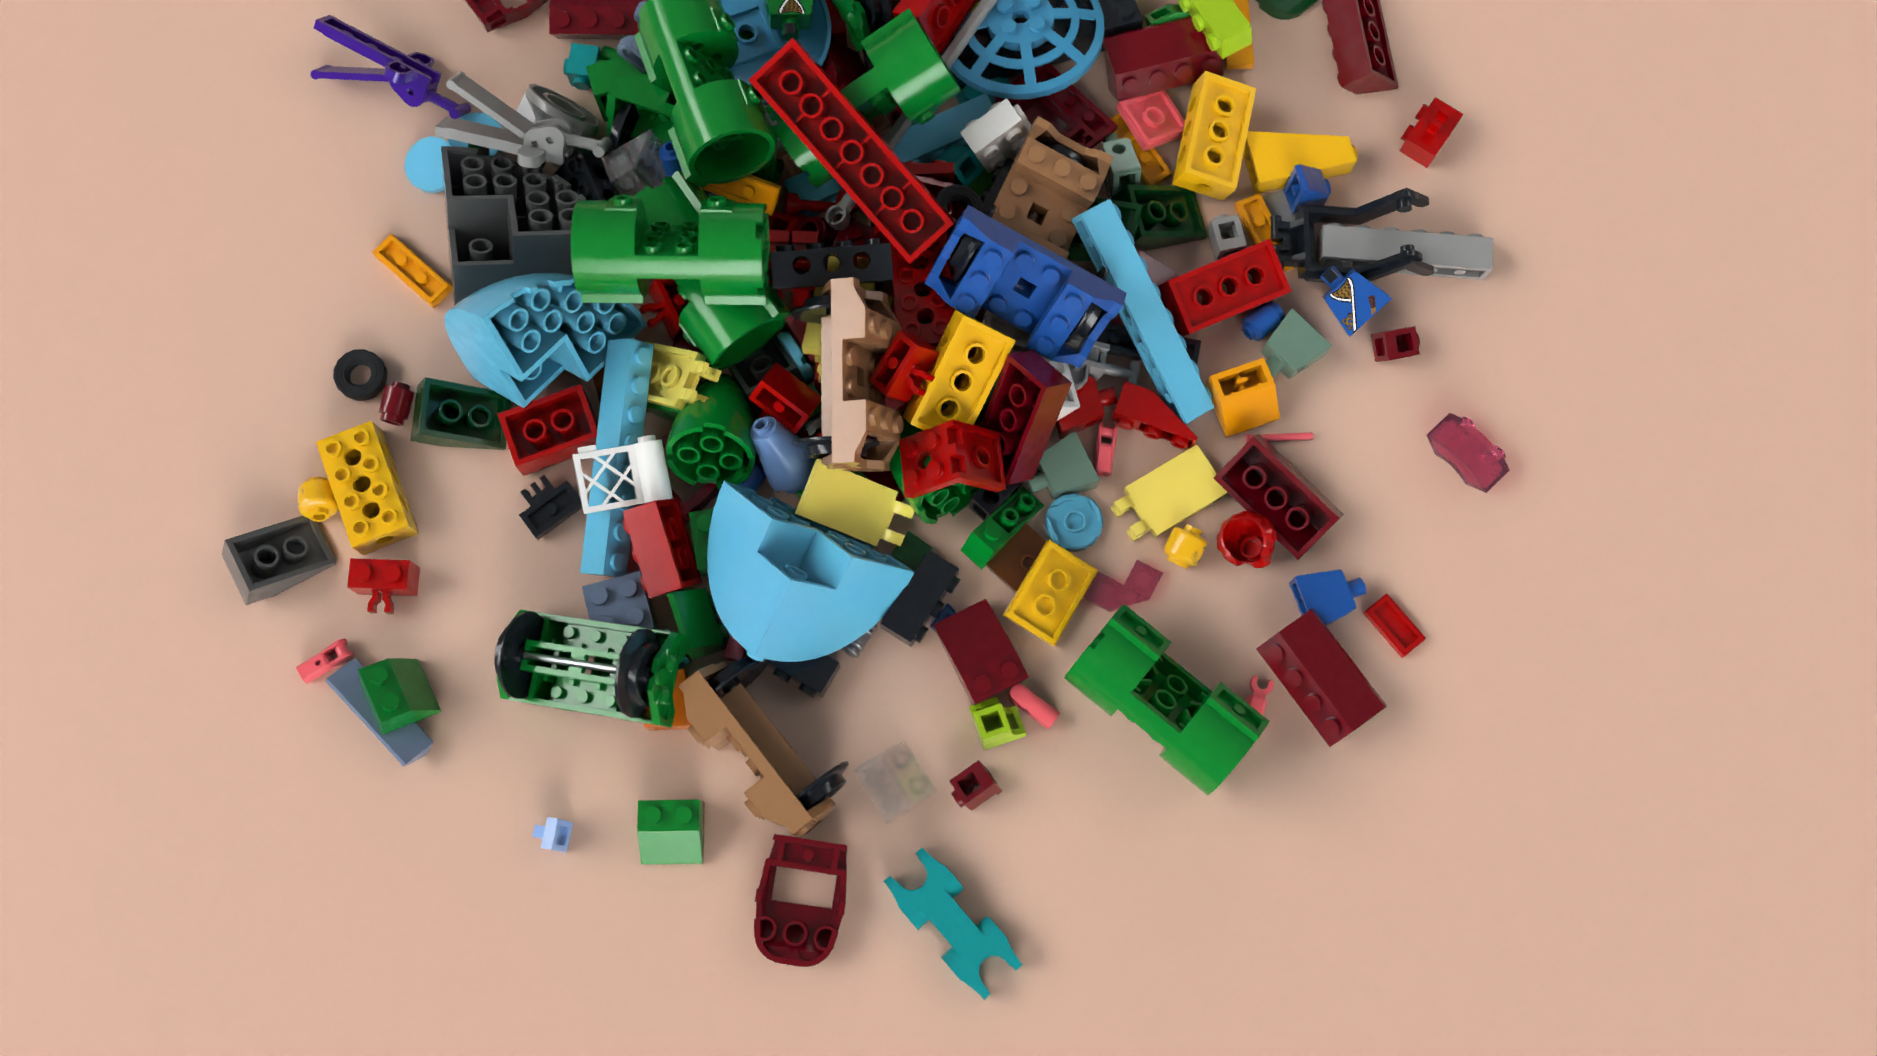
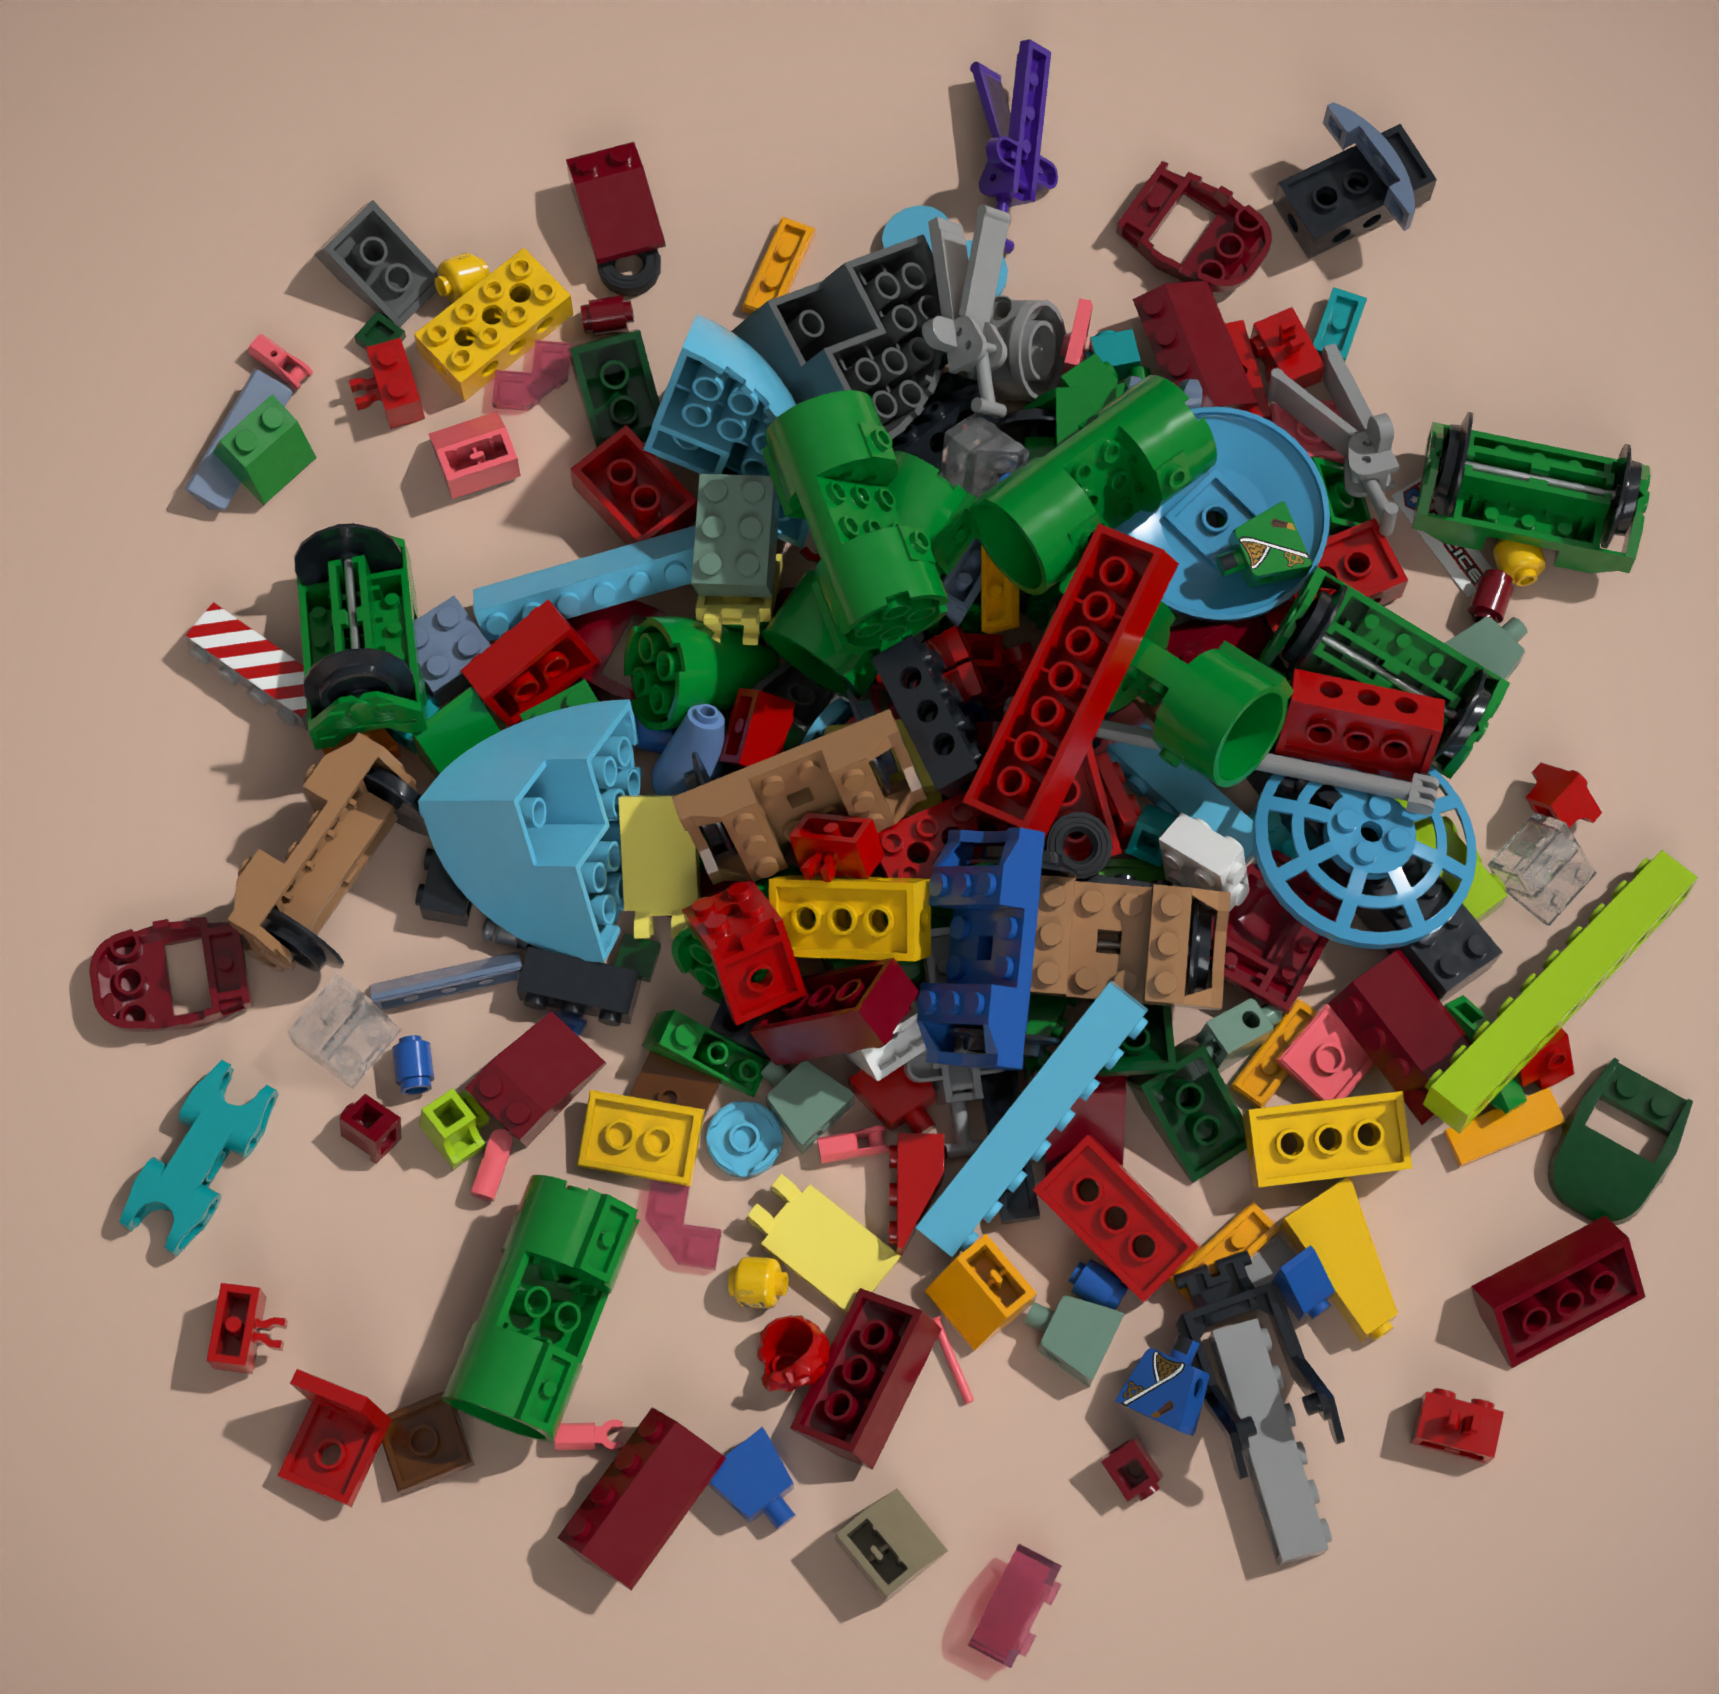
camera: 70 degrees right, 5 degrees down
black hinge [519,475,582,540] -> none
light blue tile [532,817,573,853] -> none
white piece [572,435,673,514] -> none
green slope [637,800,704,865] -> none
light grey brick [1207,214,1247,261] -> none
red tile [1363,593,1426,658] -> none
none -> brick [185,602,308,731]
none -> red brick [206,1283,288,1374]
none -> red bracket [277,1369,392,1508]
none -> dark green tile [354,311,406,351]
none -> sand blue slope [370,952,523,1011]
none -> reddish brown plate [382,1391,475,1495]
none -> blue brick [392,1035,435,1095]
none -> coral slope [428,411,521,499]
none -> clear pink tile [492,340,572,411]
none -> dark red slope [566,142,666,265]
none -> sand green brick [691,474,780,598]
none -> dark tan slope [835,1489,948,1602]
none -> coral plate [1060,298,1093,374]

